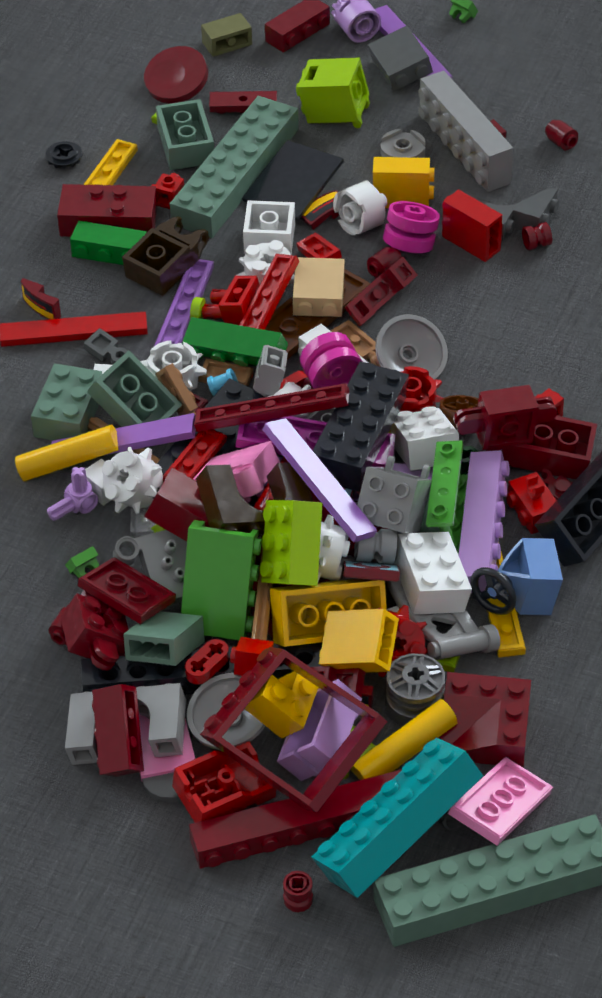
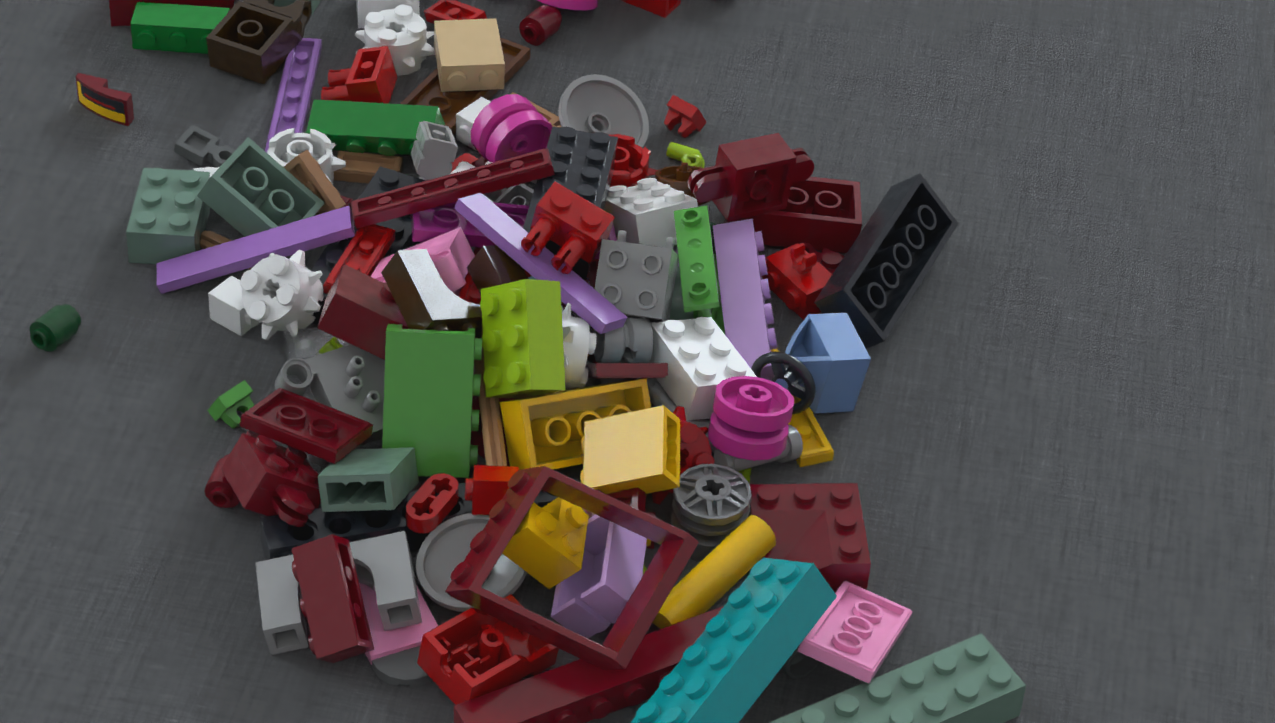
camera: 15 degrees left, 5 degrees down
red tile [0,311,148,347] -> none
yellow brick [15,425,118,481] -> none
lavender axle [47,467,98,521] -> none
lime tile [190,297,206,319] -> none
medium azure bush [207,368,238,397] -> none
red tile [240,253,299,330] -> none
dark red slope [344,257,418,327] -> none
none -> red brick [521,181,615,274]
none -> red tile [664,95,706,138]
none -> lime arm [666,142,705,168]
none -> dark pink wheel [708,376,794,461]

